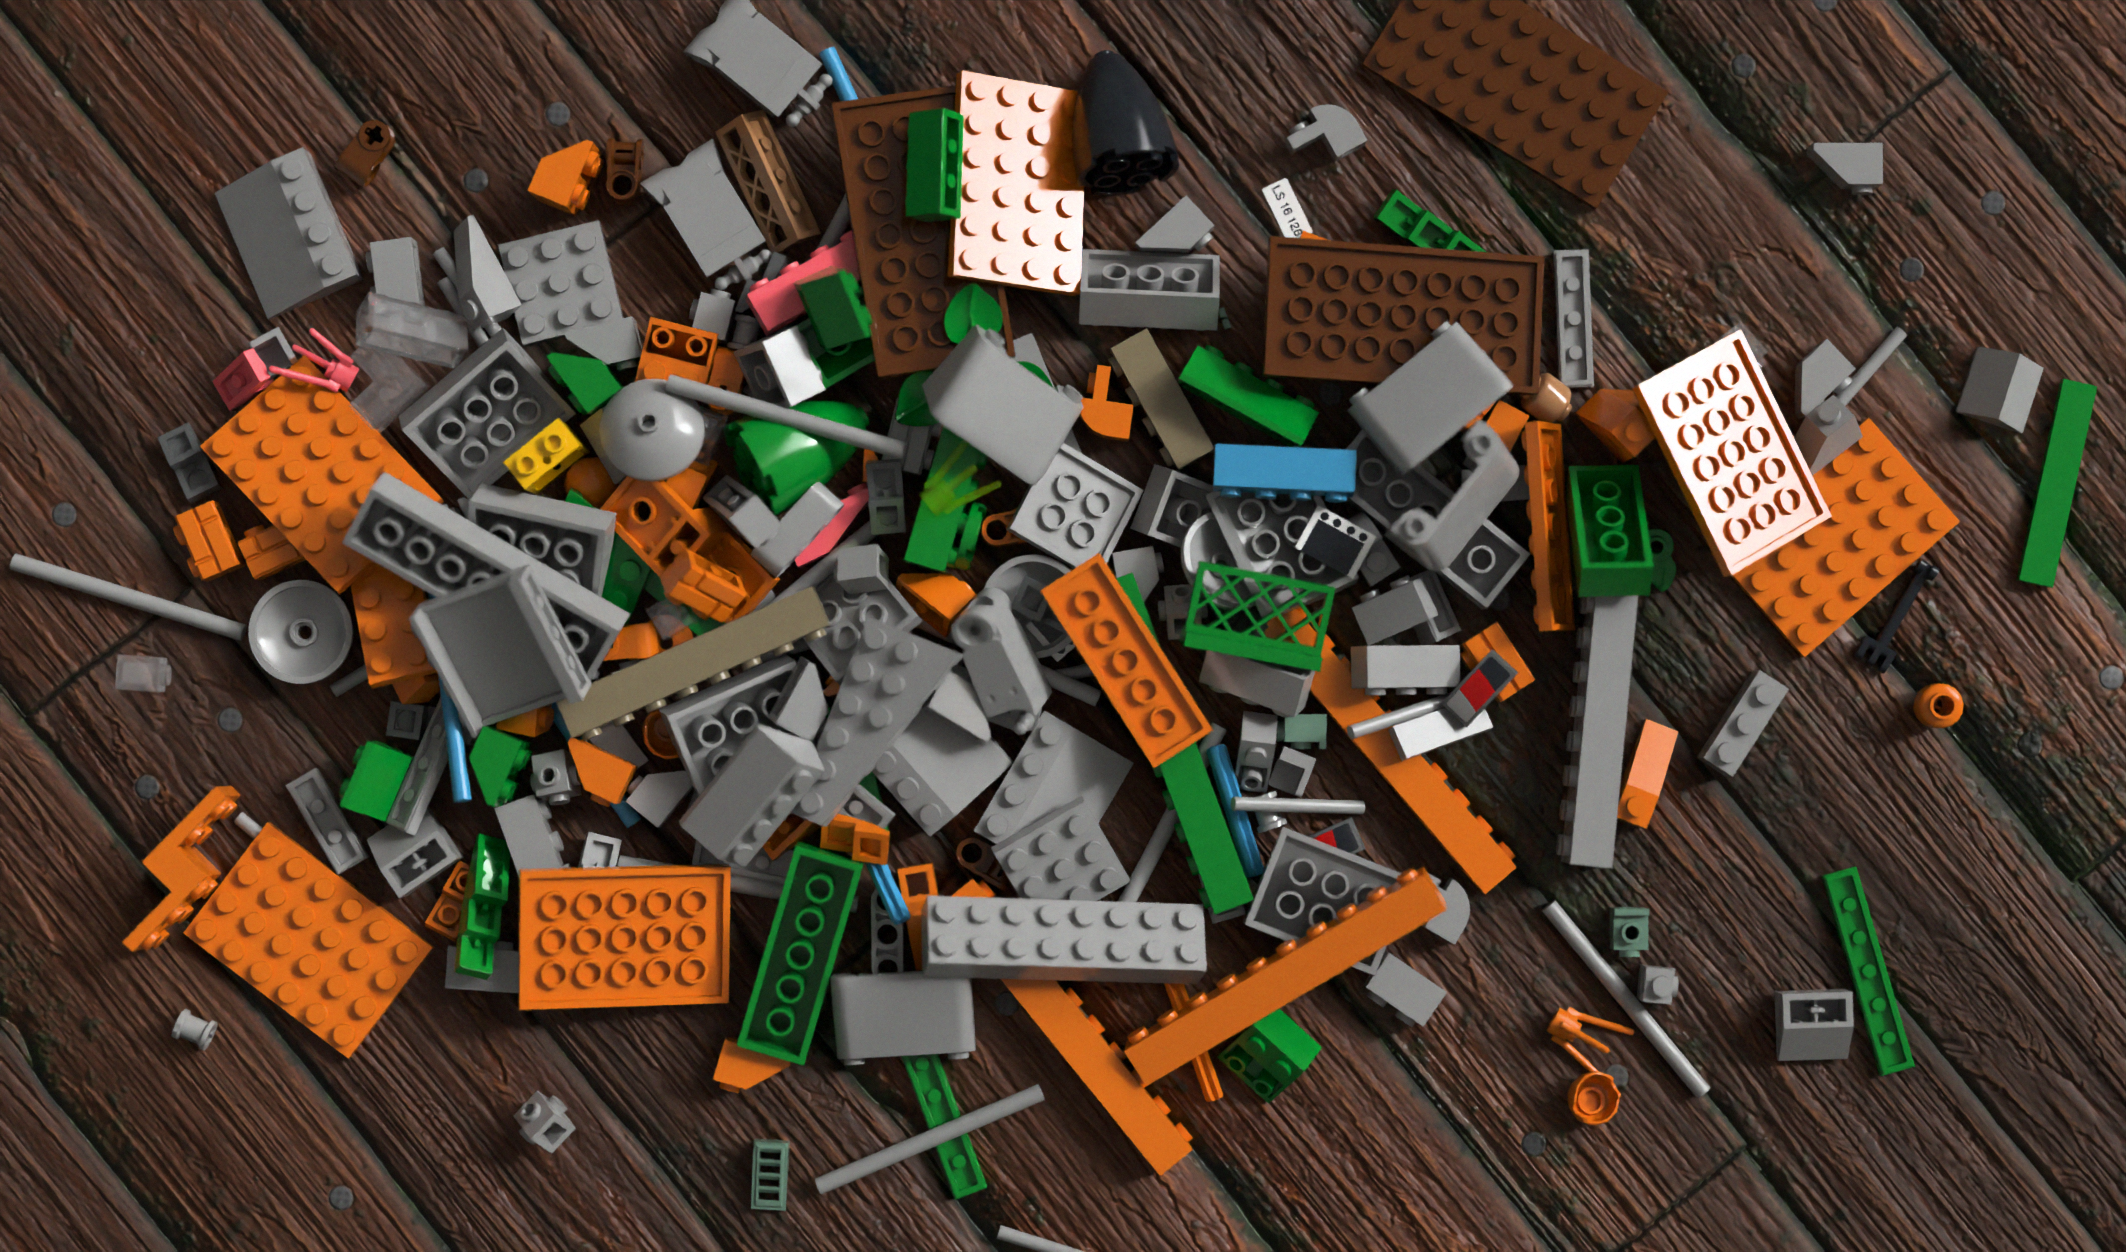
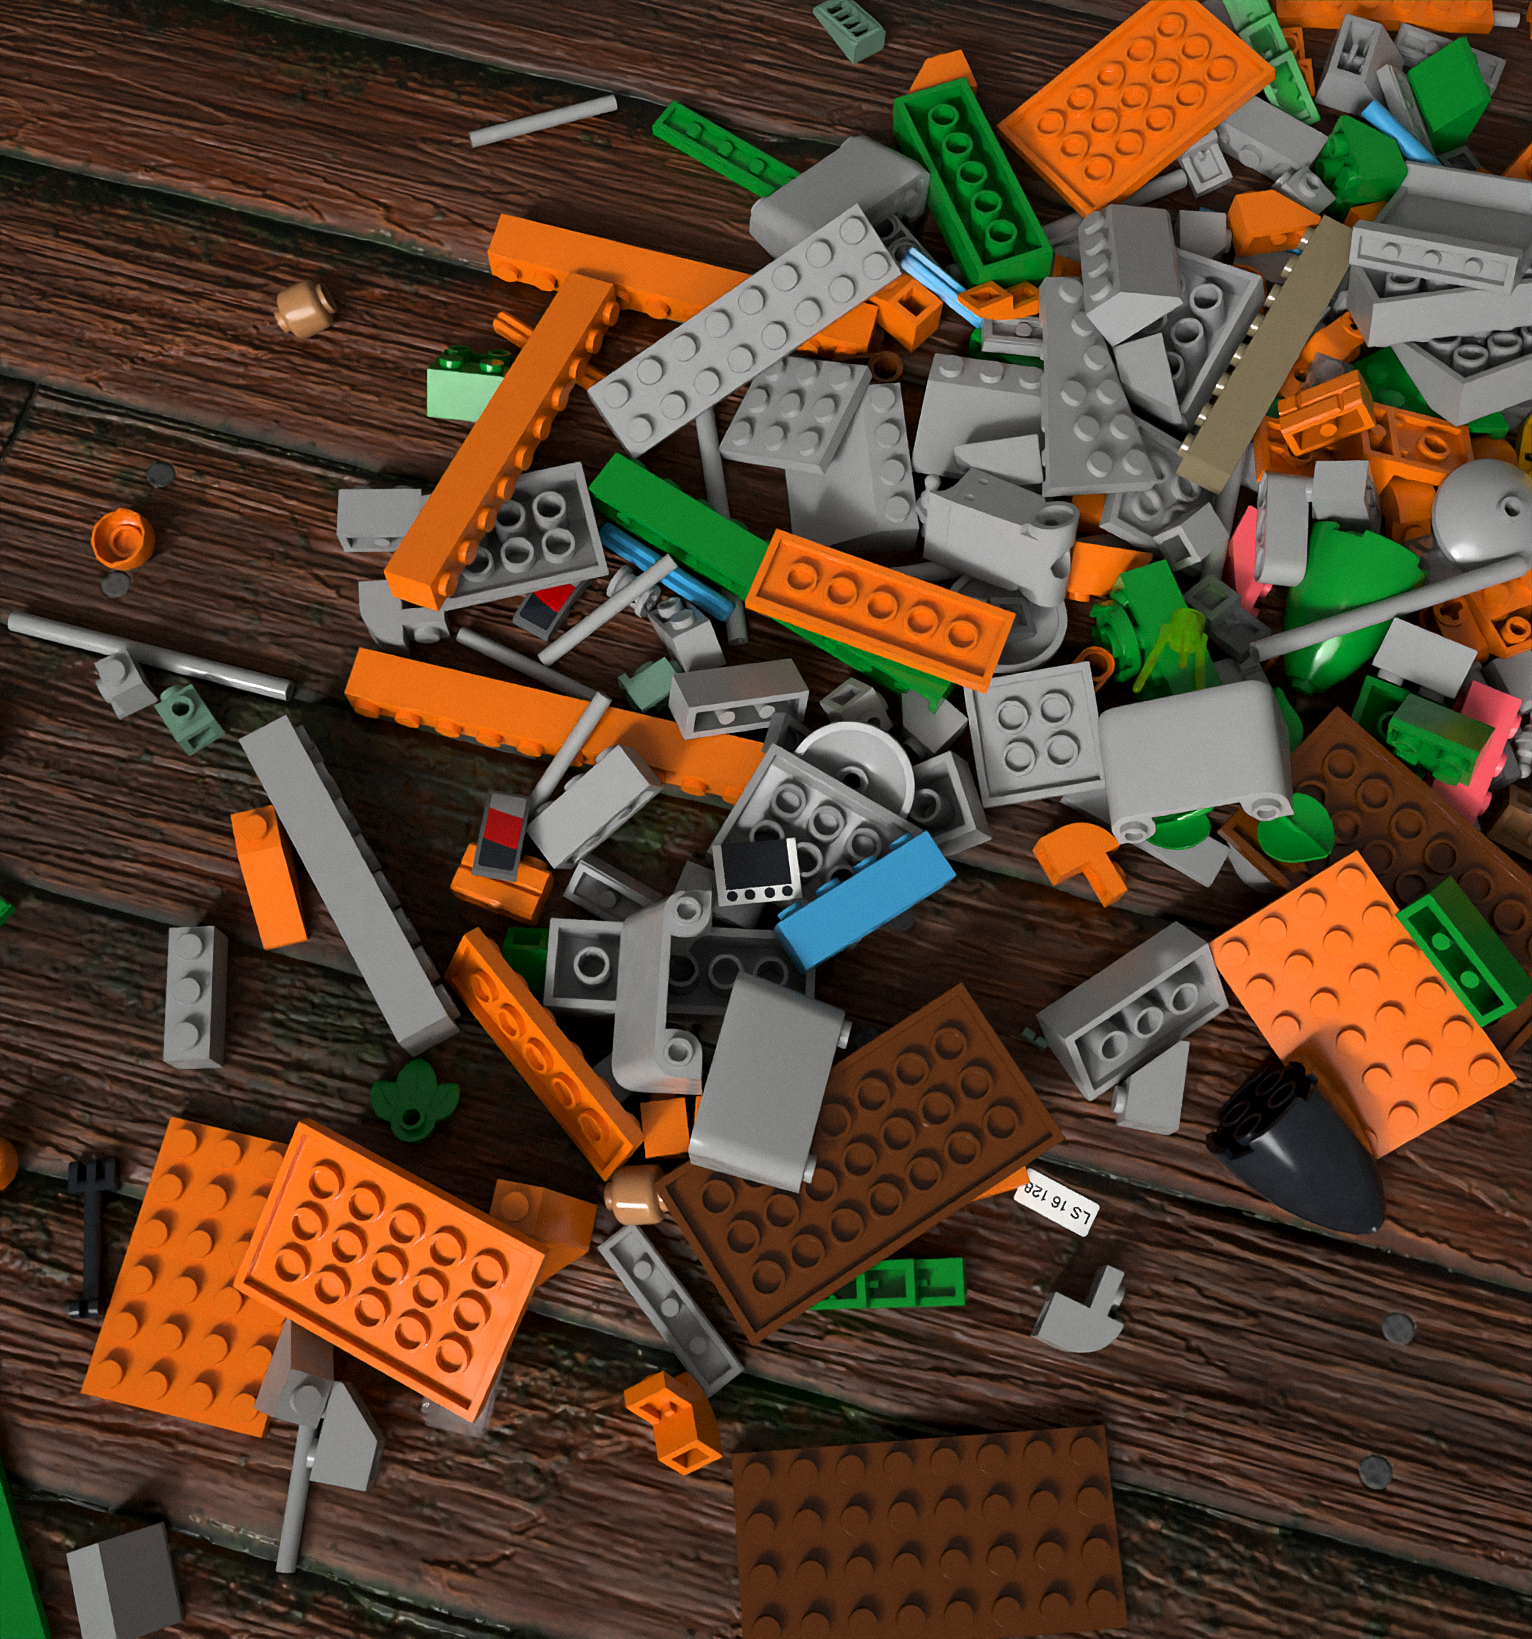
camera: 140 degrees right, 15 degrees down
light grey piece [815,1084,1045,1194] -> none
dark tan brick [1108,328,1214,471] -> none
green slope [1177,344,1319,448] -> none
green fence [1179,560,1336,672] -> none
light grey panel [1268,746,1316,798] -> none
light grey brick [1352,575,1439,646] -> none
tile [1388,708,1493,761] -> none
orange plant [1546,1006,1635,1072] -> none
green brick [1566,465,1653,597] -> none
none -> medium nougat head [274,279,337,339]
none -> light grey bar [456,626,597,702]
none -> green brick [502,927,550,996]
none -> orange brick [624,1371,723,1476]

